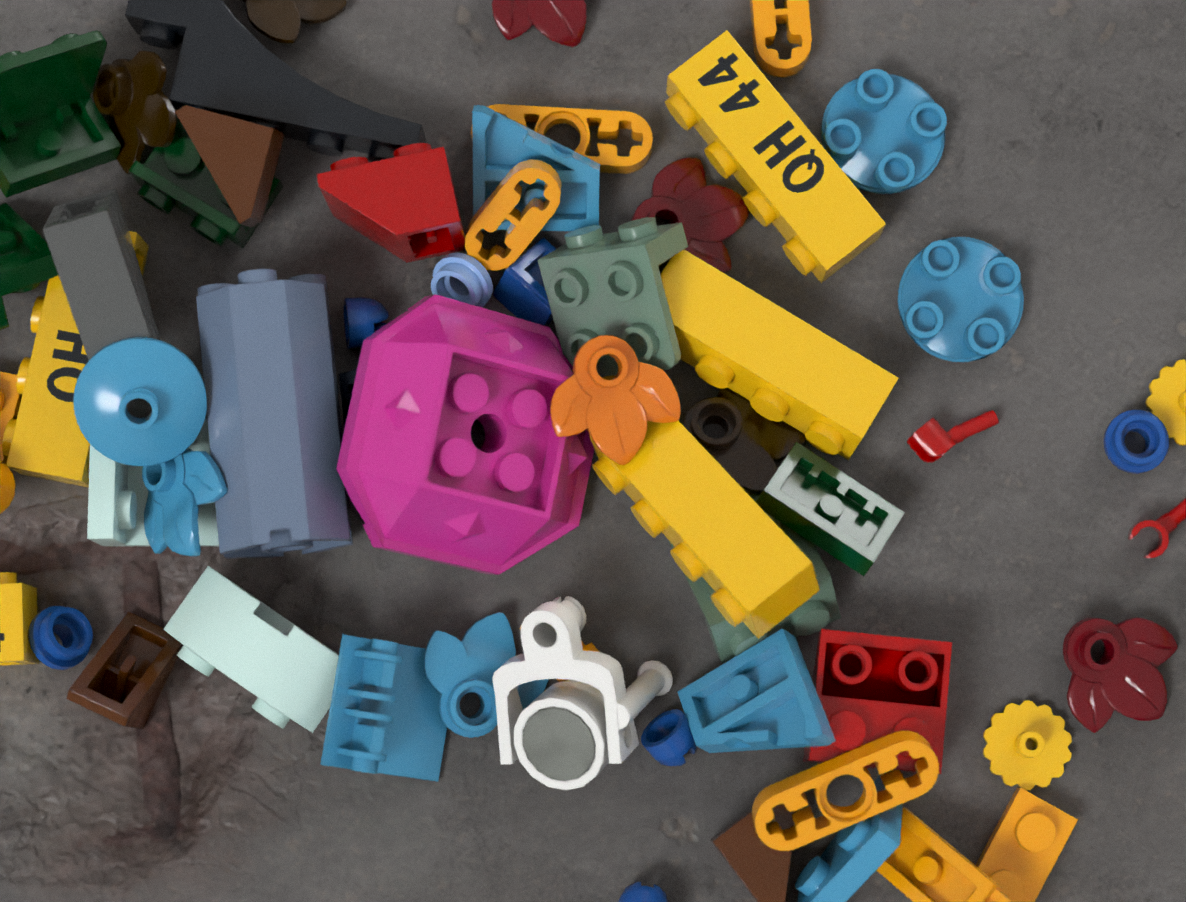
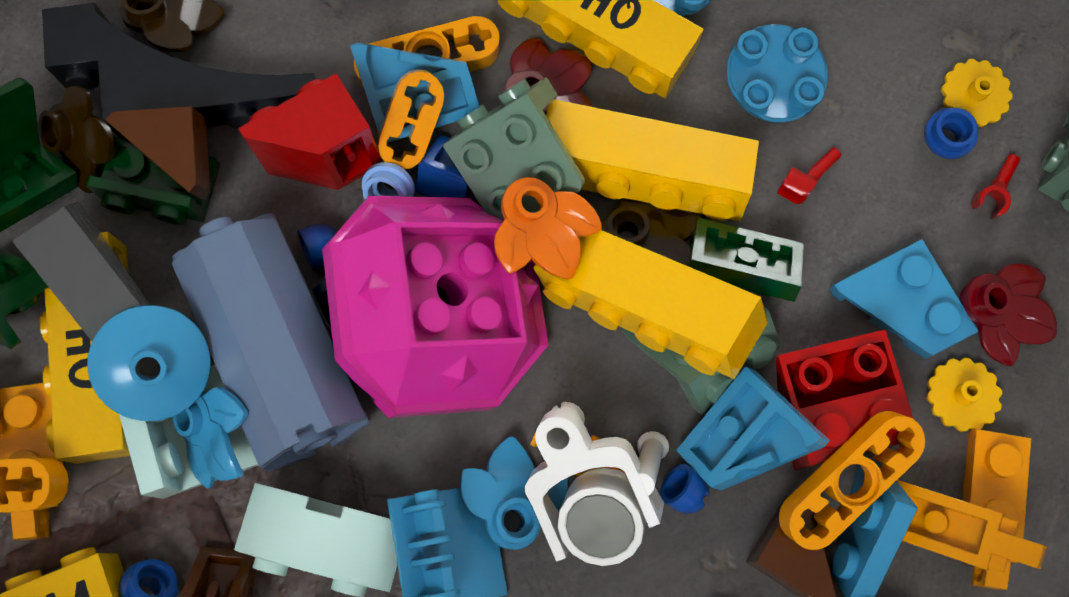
camera: 25 degrees left, 5 degrees down
none -> dark azure wing [829,239,979,359]

